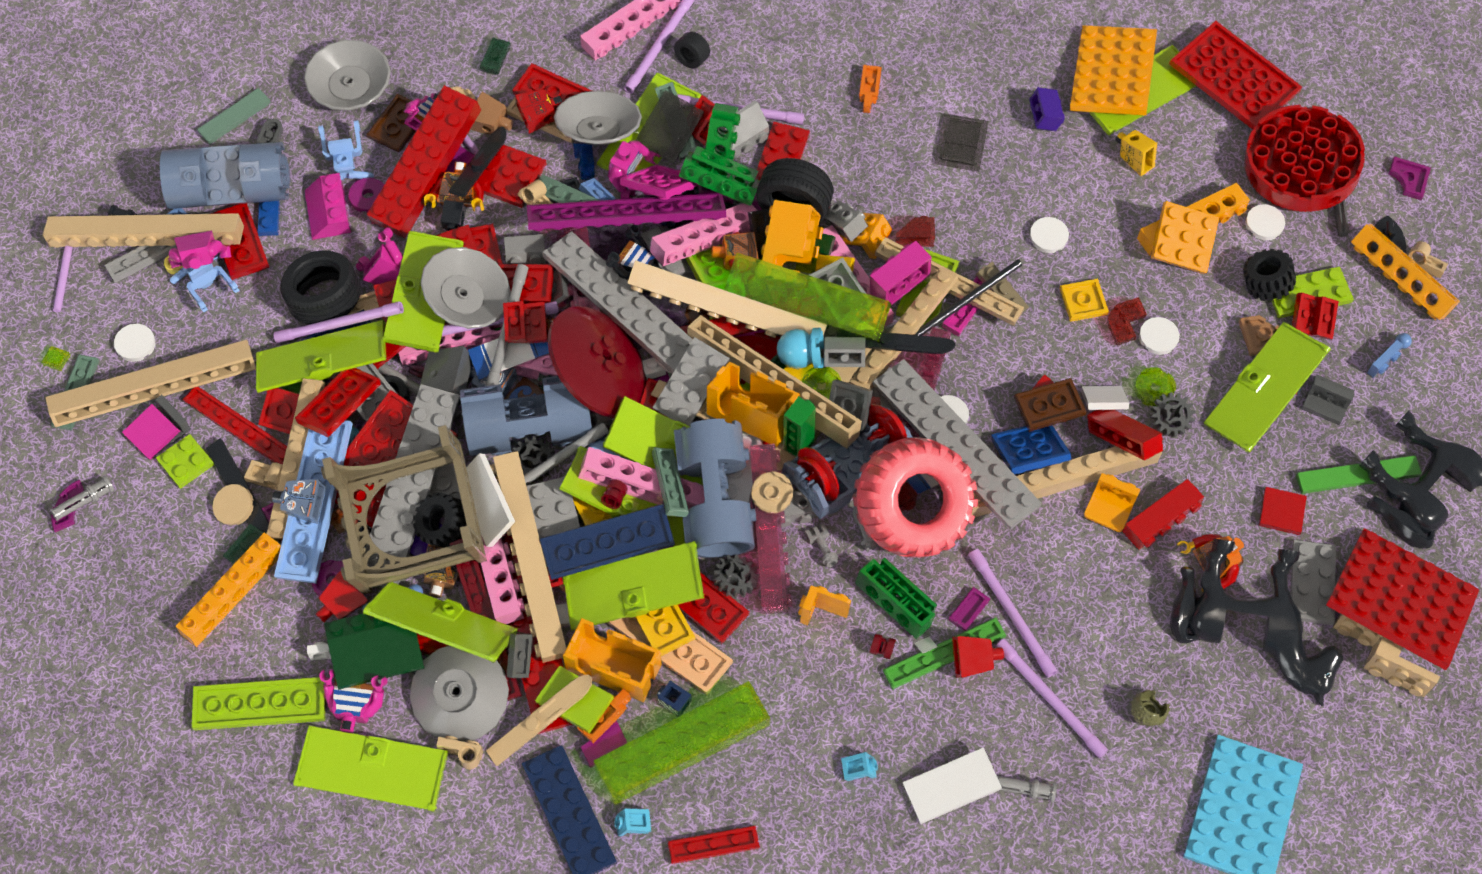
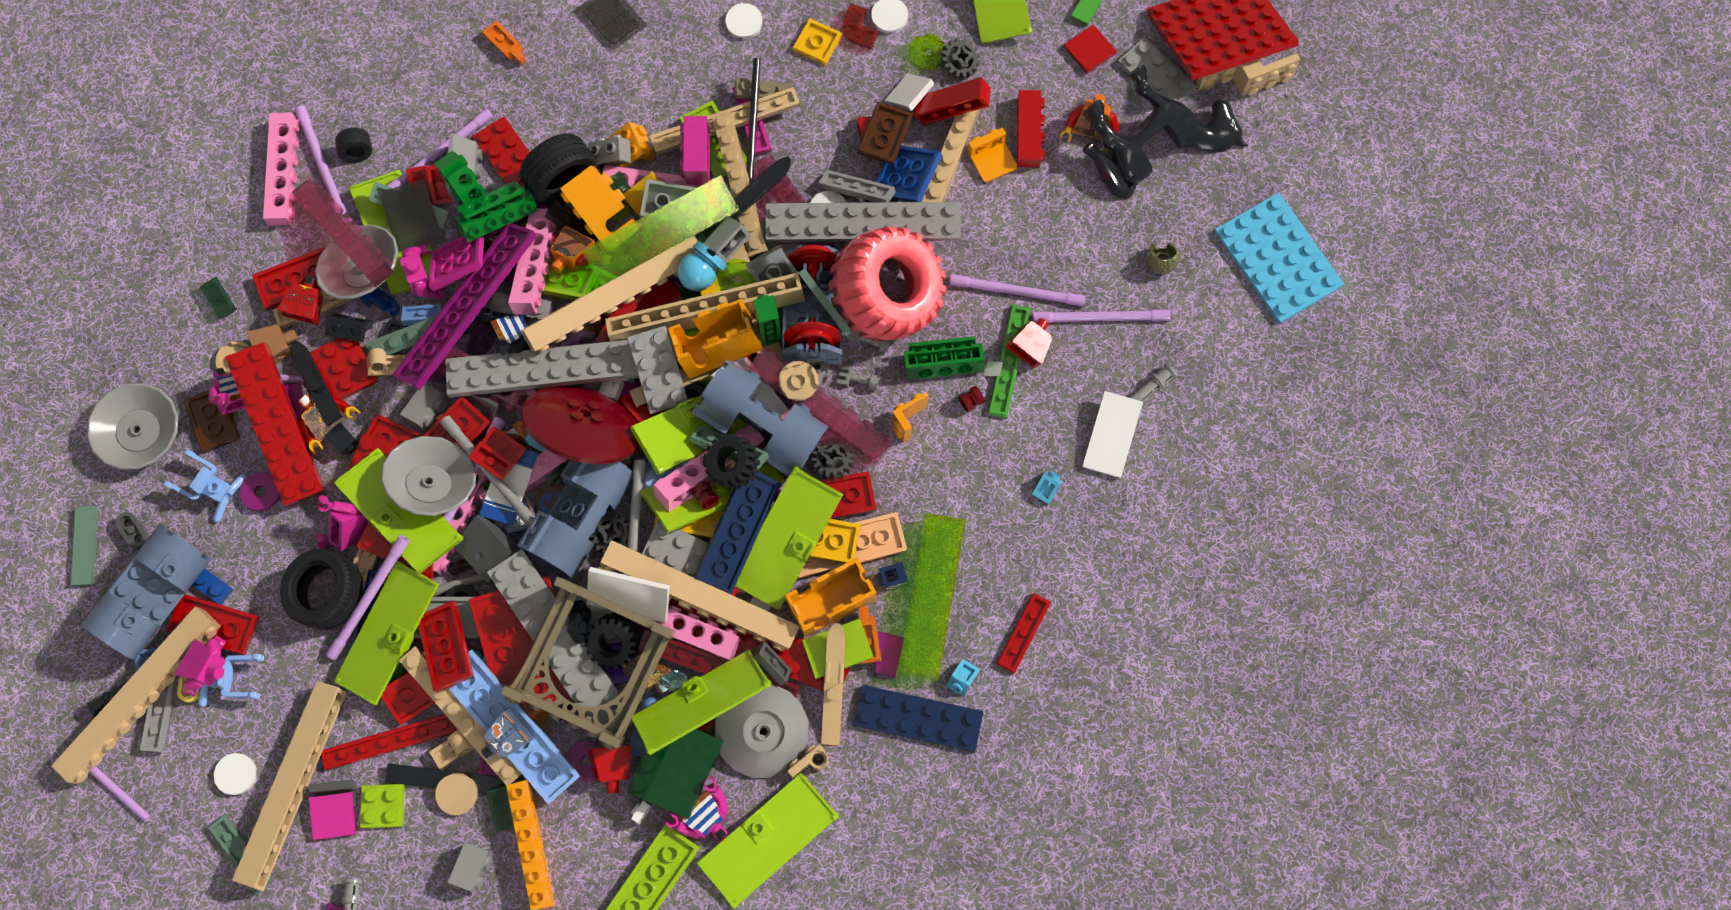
camera: 50 degrees left, 10 degrees up
clear neon green plate [41,346,71,372] -> none
dark pink slope [304,173,351,240] -> none
clear red slope [895,216,935,247] -> none
magenta tile [948,587,990,631] -> none
none -> clear pink brick [292,178,394,287]
none -> black bracket [325,313,373,342]
none -> light grey brick [448,842,493,893]
none -> black plate [567,599,591,644]
none -> clear light blue tile [659,670,688,690]
none -> black tyre [703,434,760,489]
none -> sand green tile [798,269,853,339]
none -> light grey plate [818,170,896,203]

